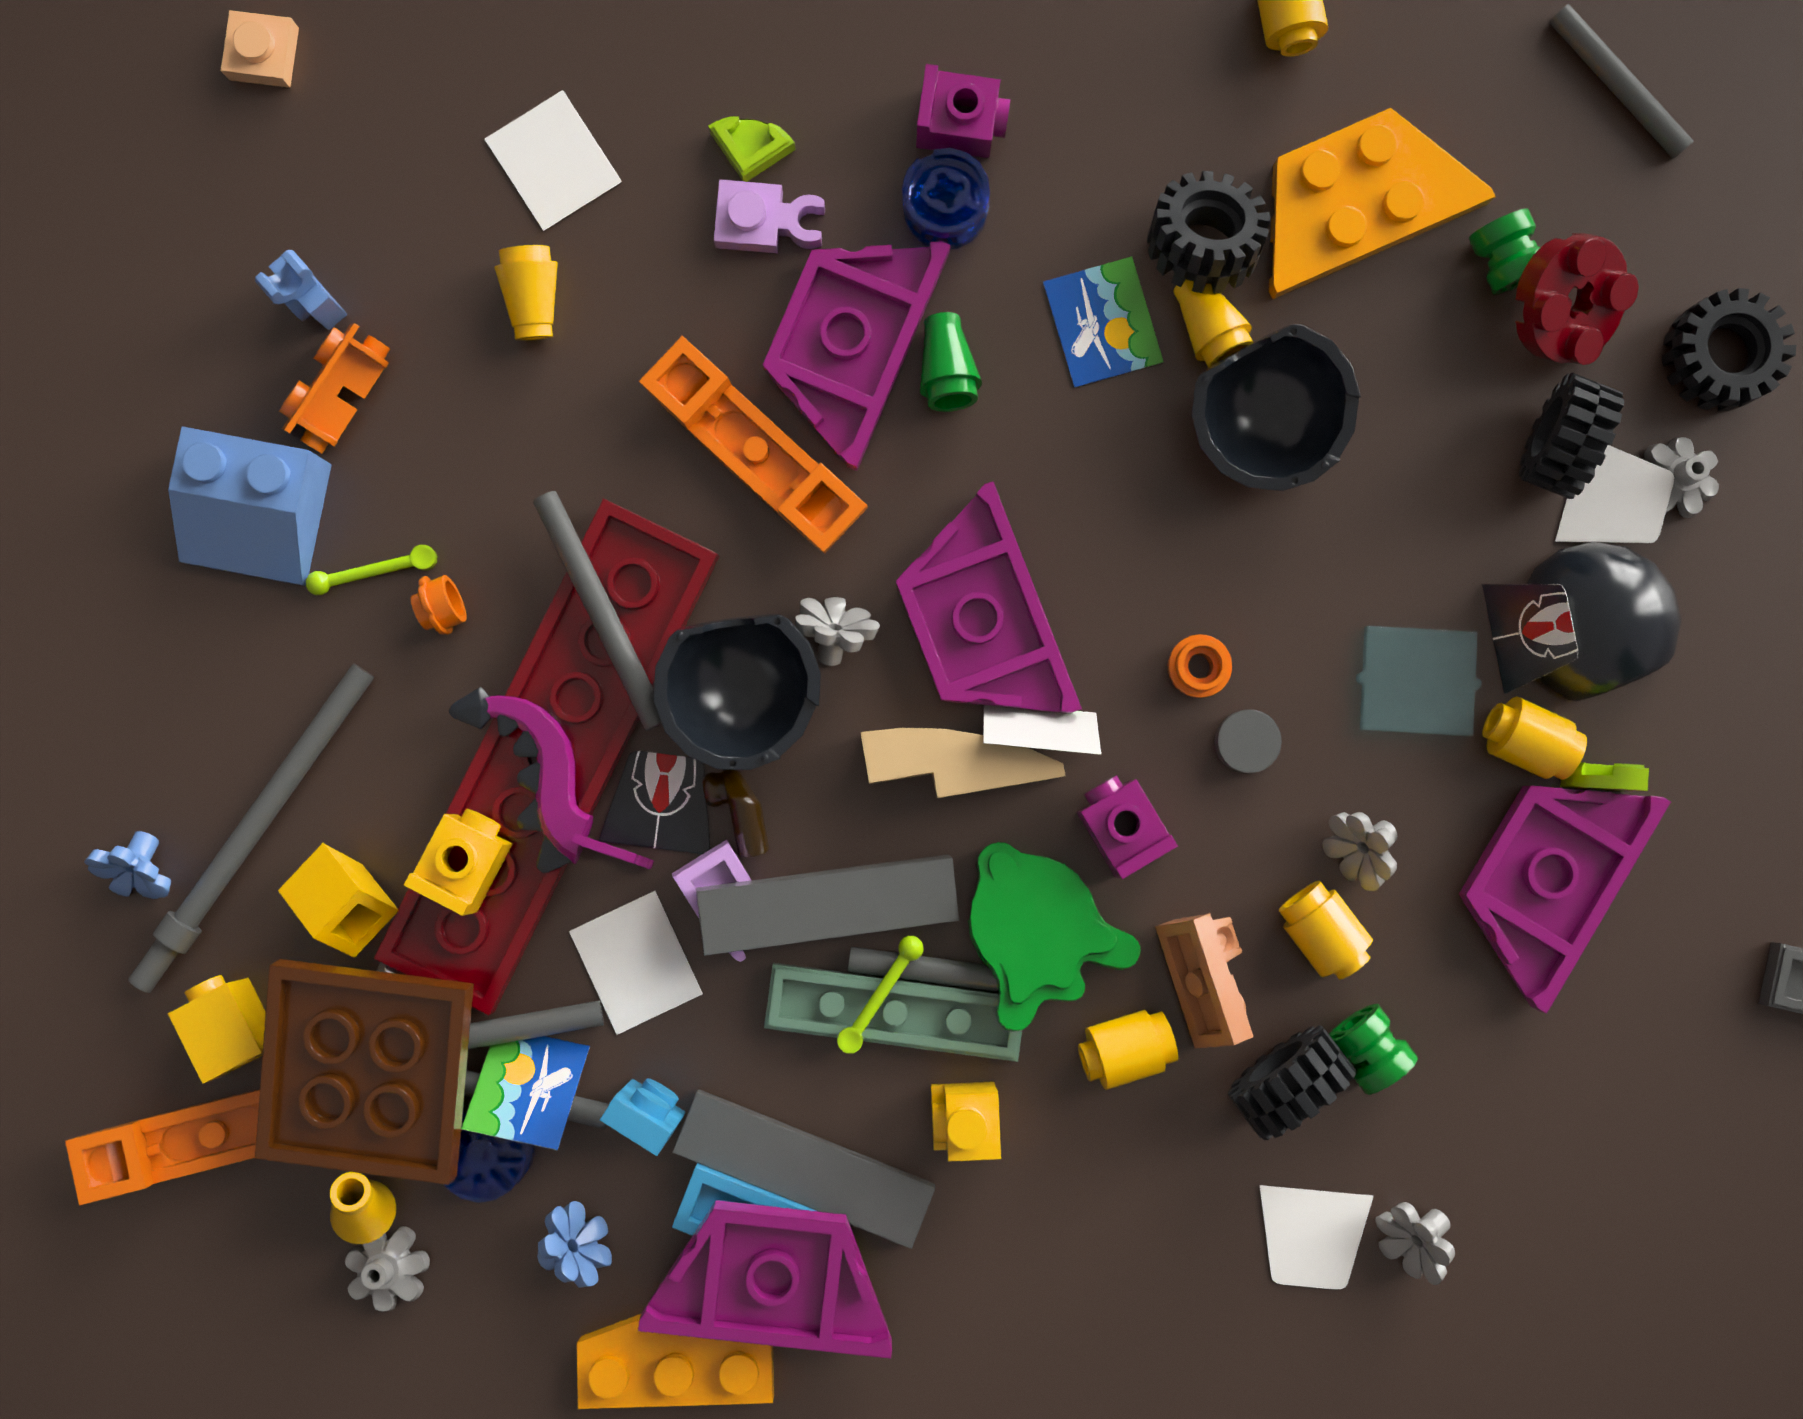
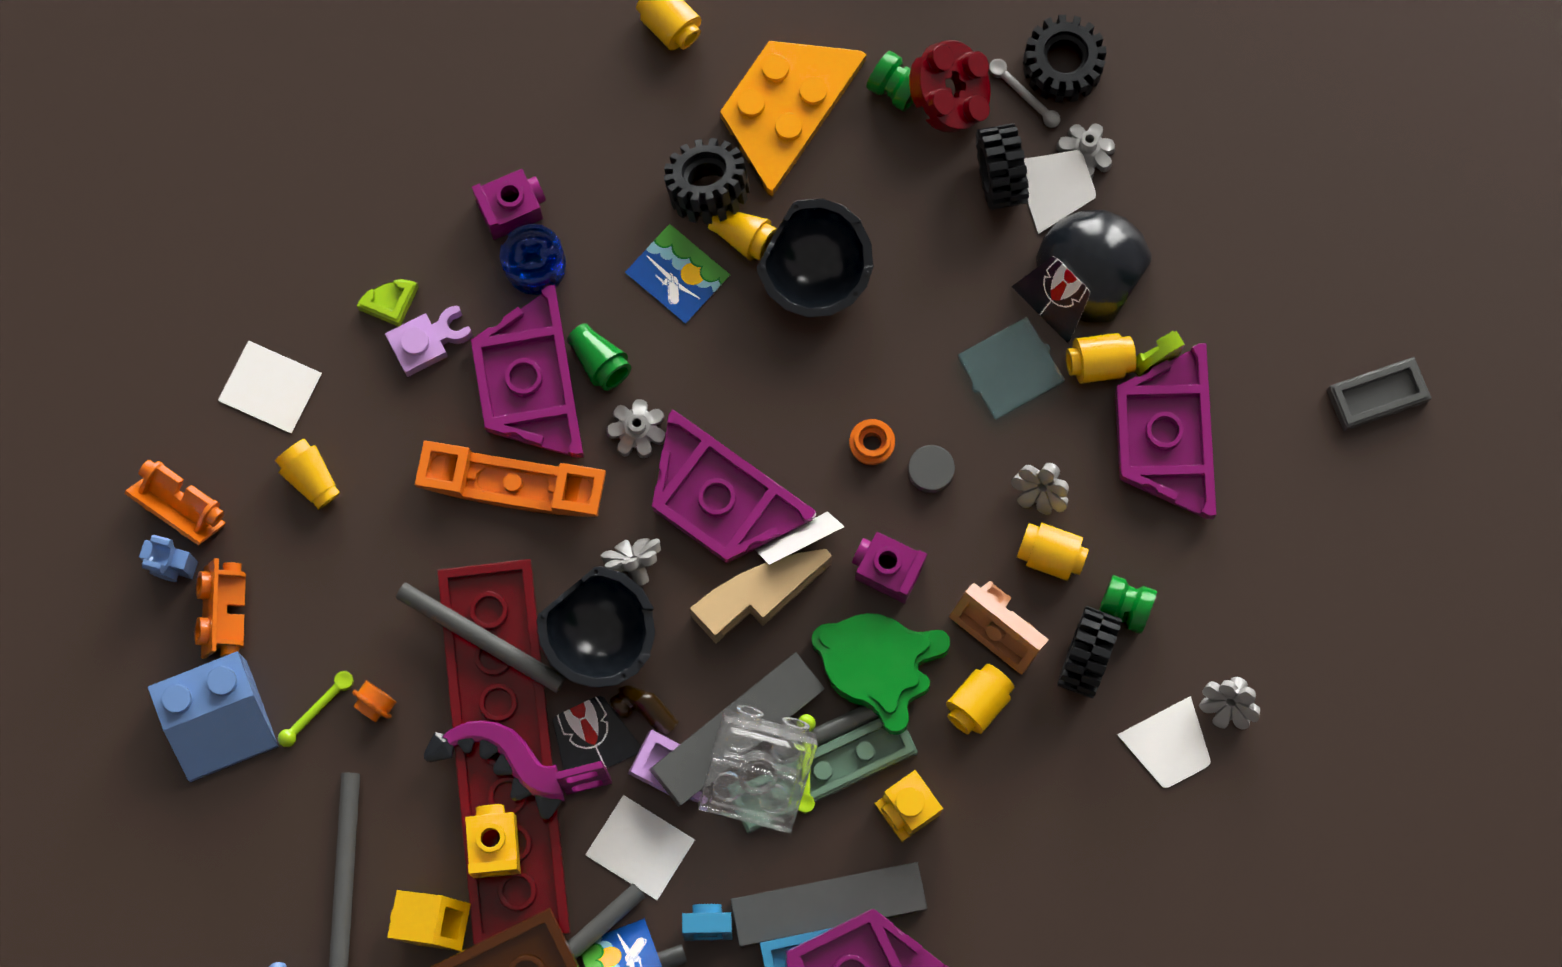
camera: 30 degrees left, 10 degrees down
light nougat plate [221,10,299,88] -> none
none -> orange hinge [124,460,226,546]
none -> light grey plant [606,399,666,458]
none -> clear plate [698,705,818,833]
none -> light grey hinge [989,59,1061,128]

